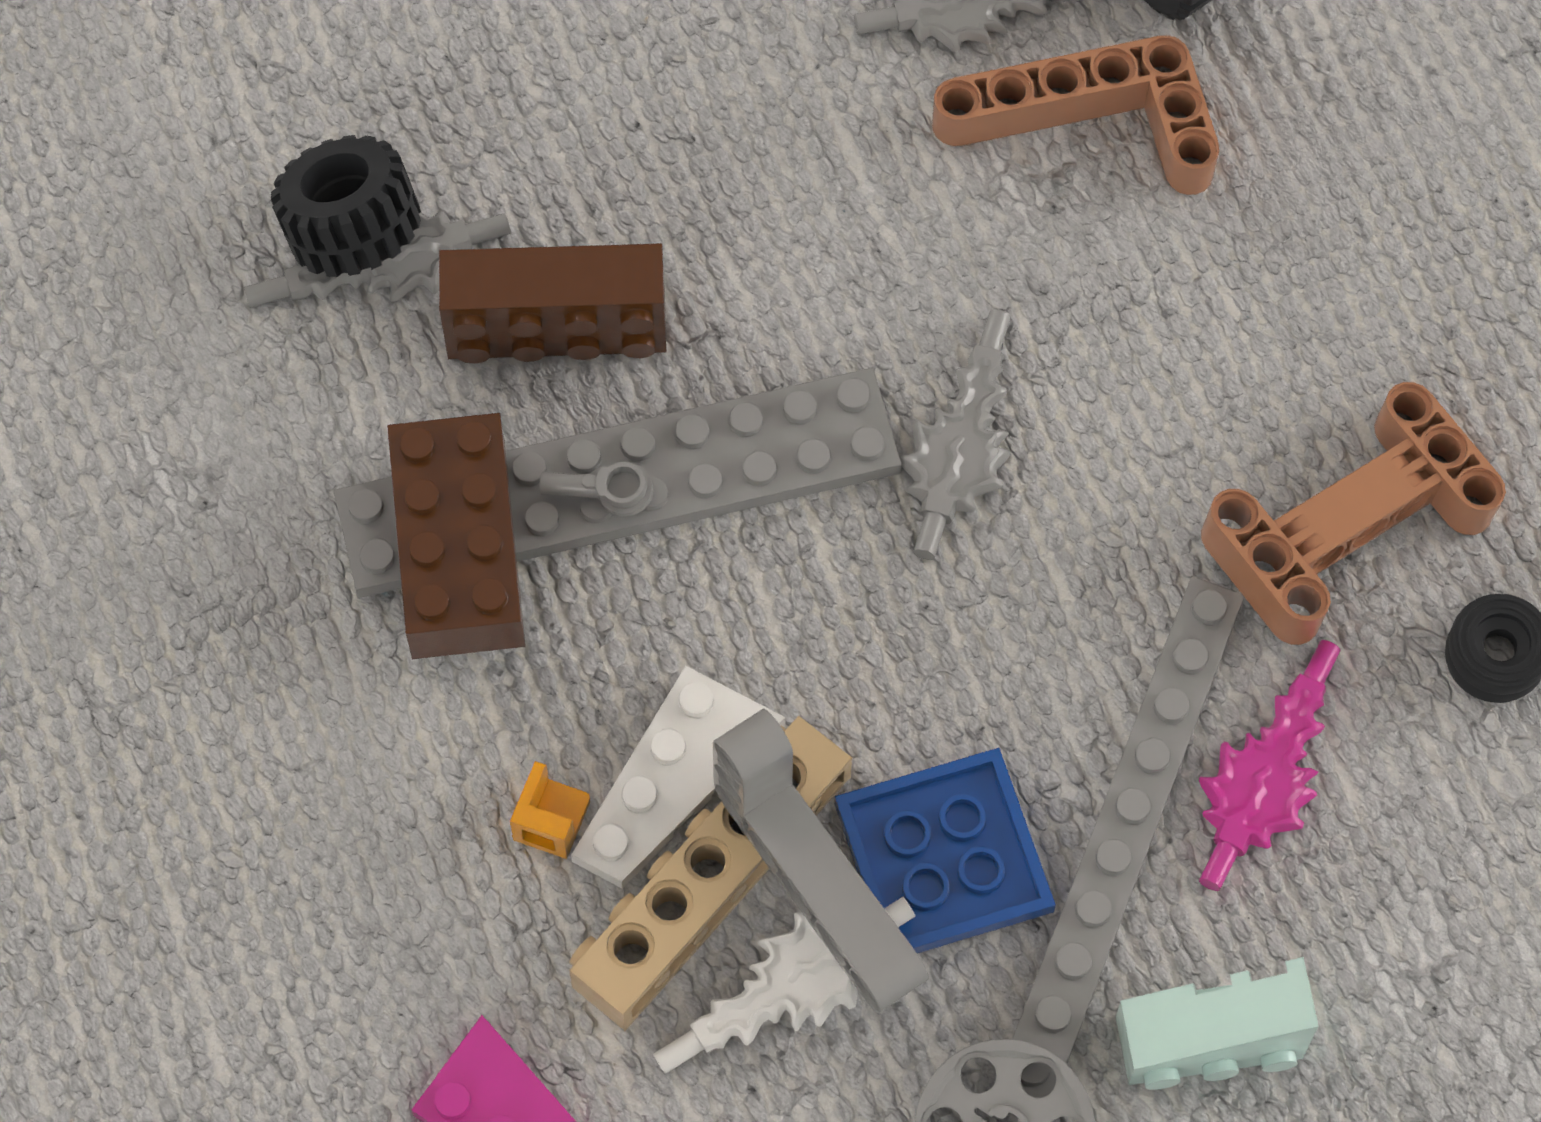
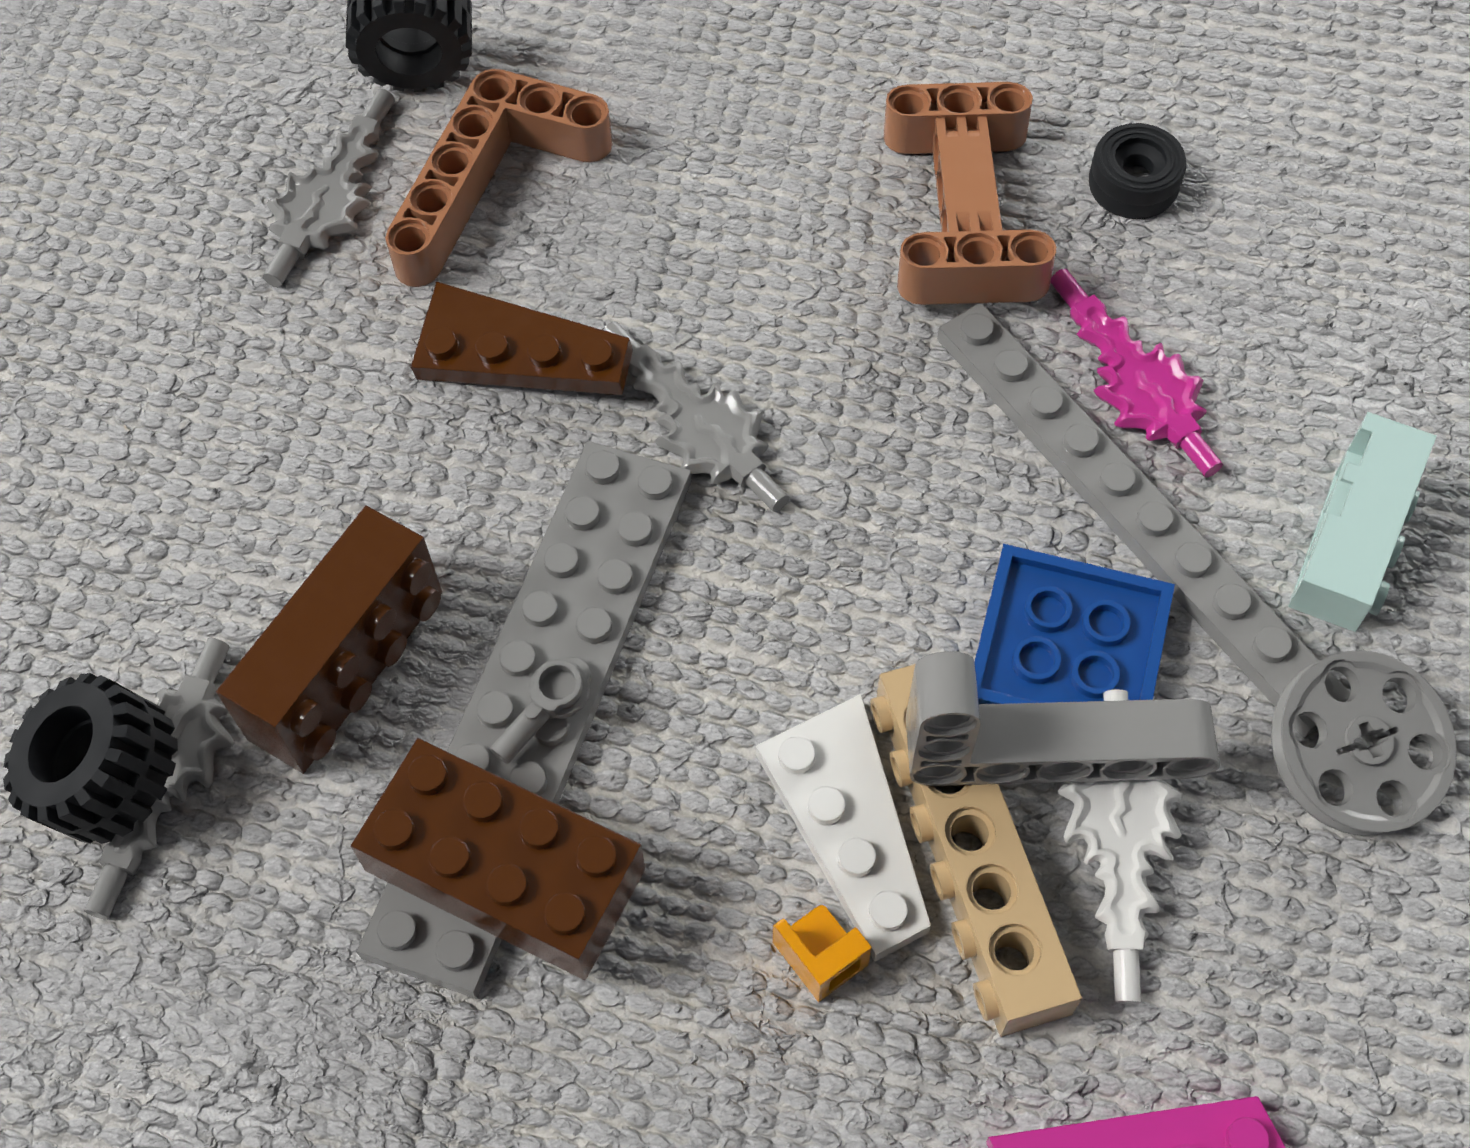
camera: 55 degrees left, 5 degrees down
none -> reddish brown wing [411,282,633,395]

